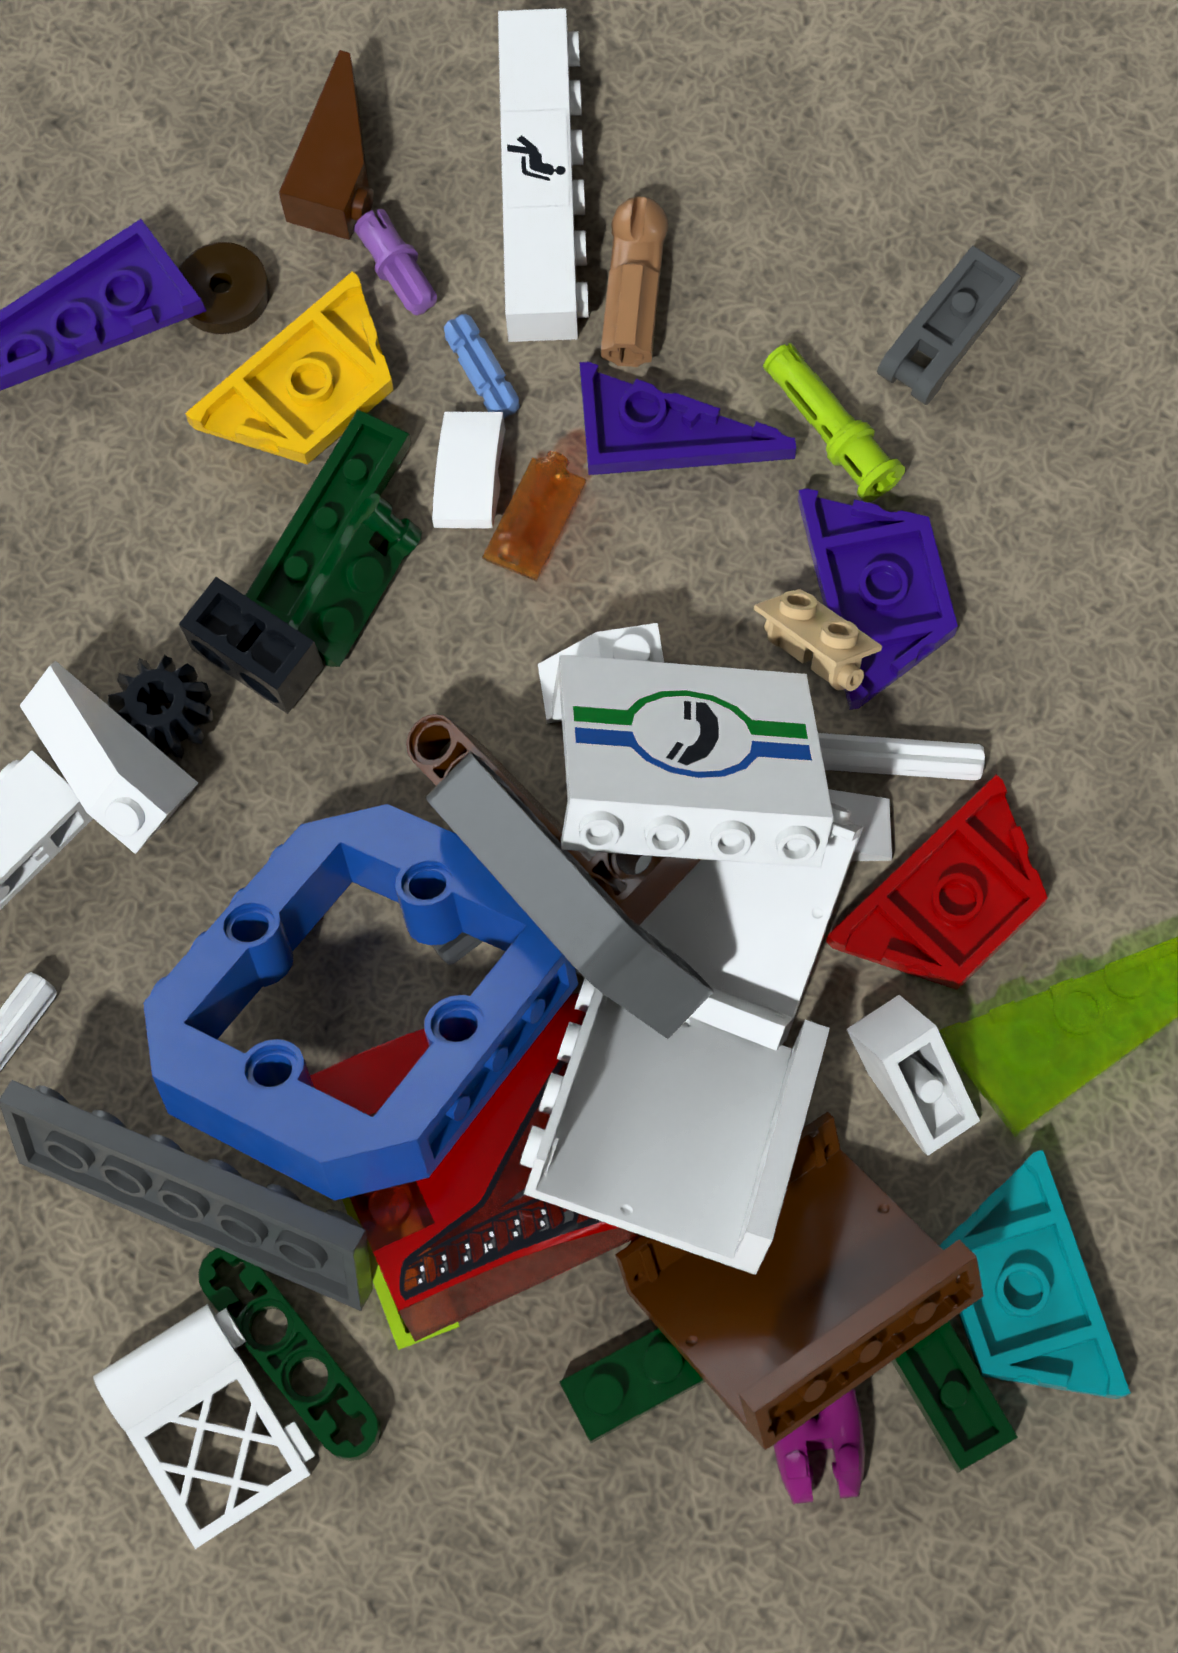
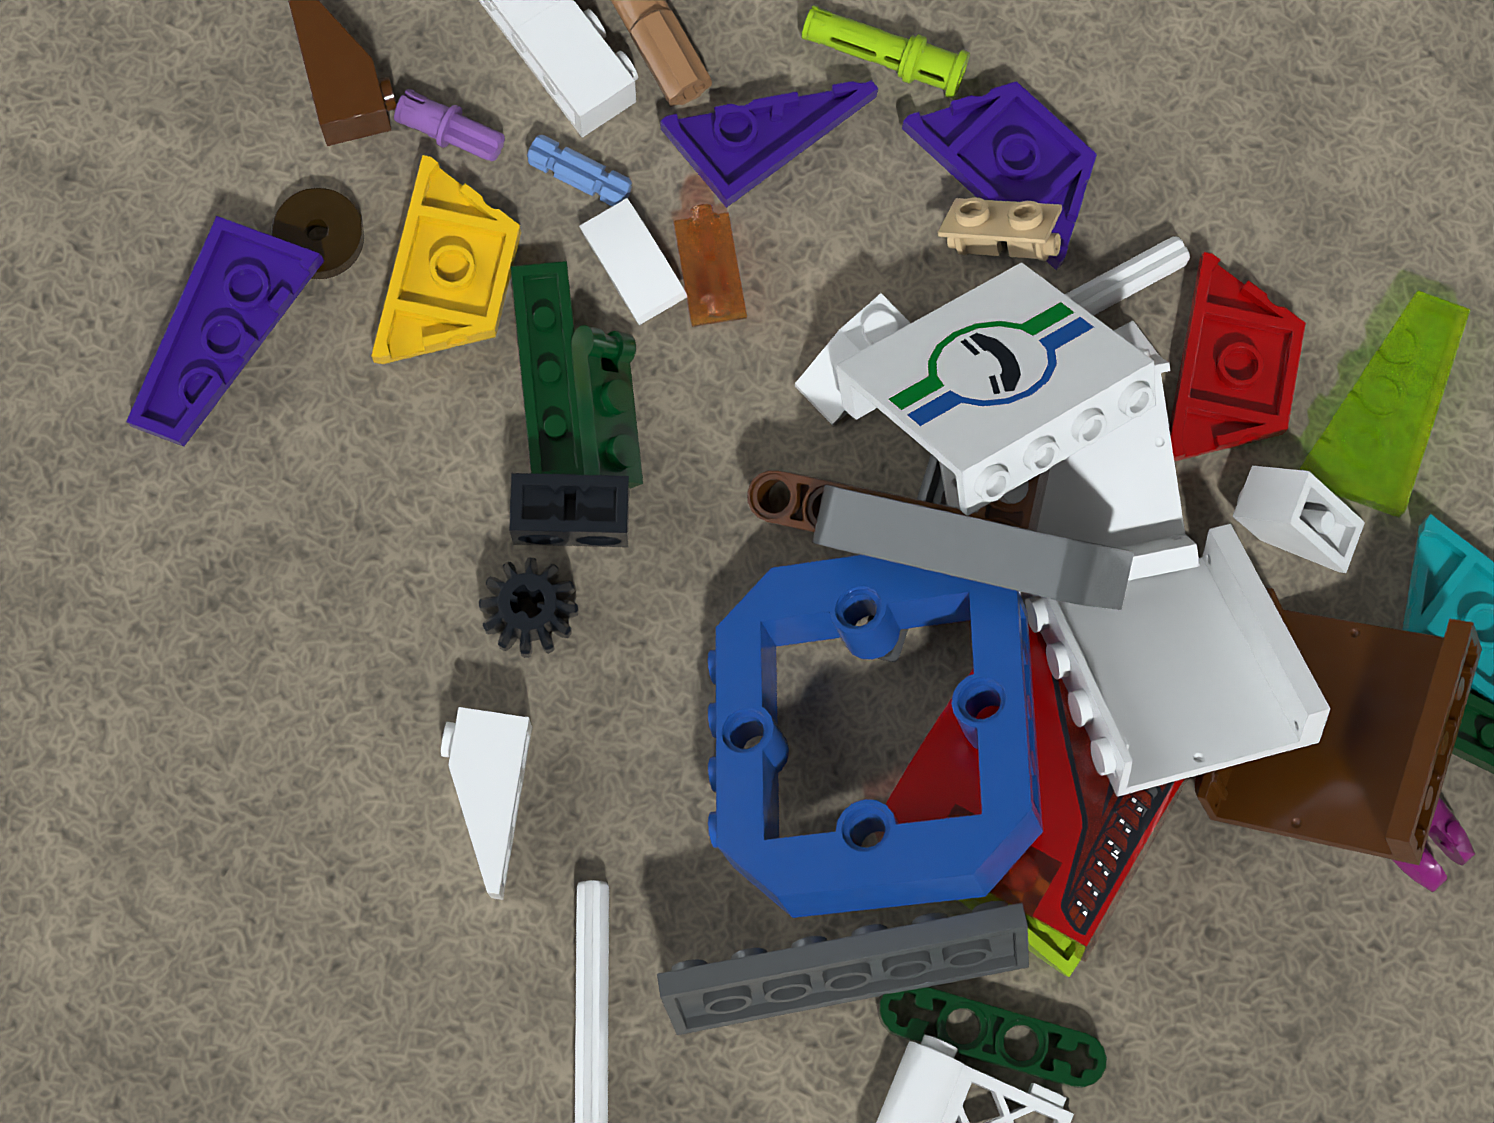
camera: 45 degrees left, 5 degrees up
white slope [20,661,198,854] -> none
dark green plate [559,1328,705,1444] -> none

